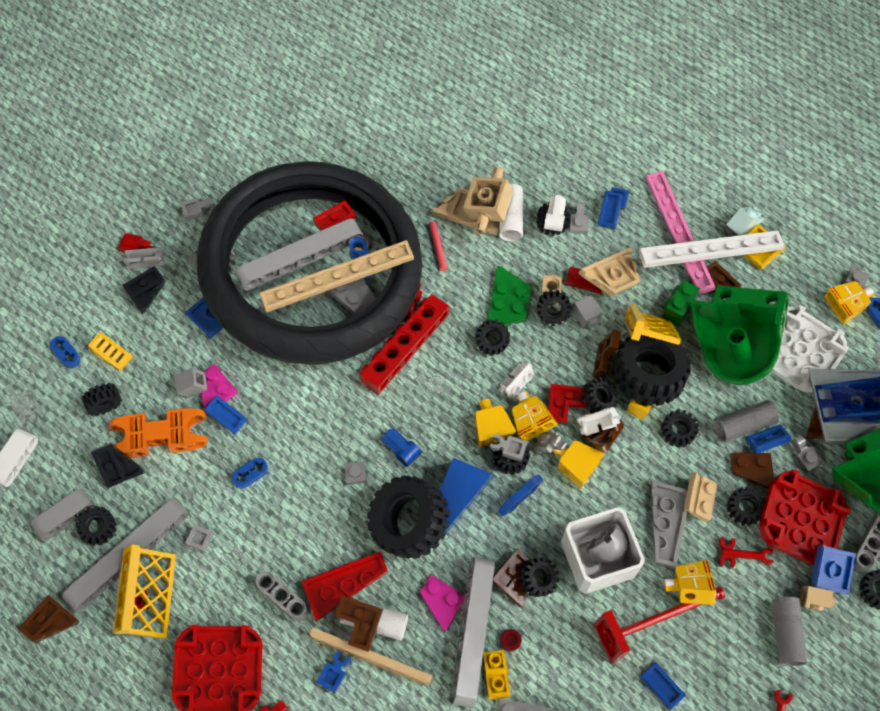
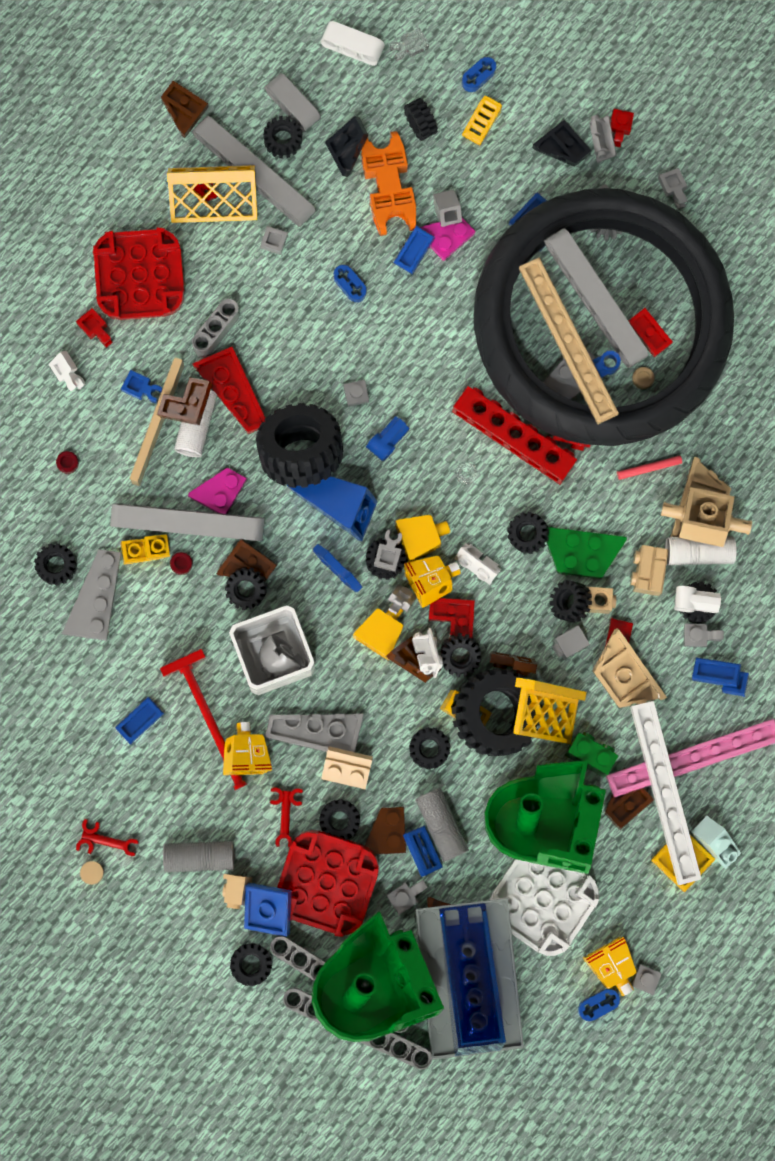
camera: 80 degrees right, 15 degrees up
none -> tan brick [630,545,668,596]

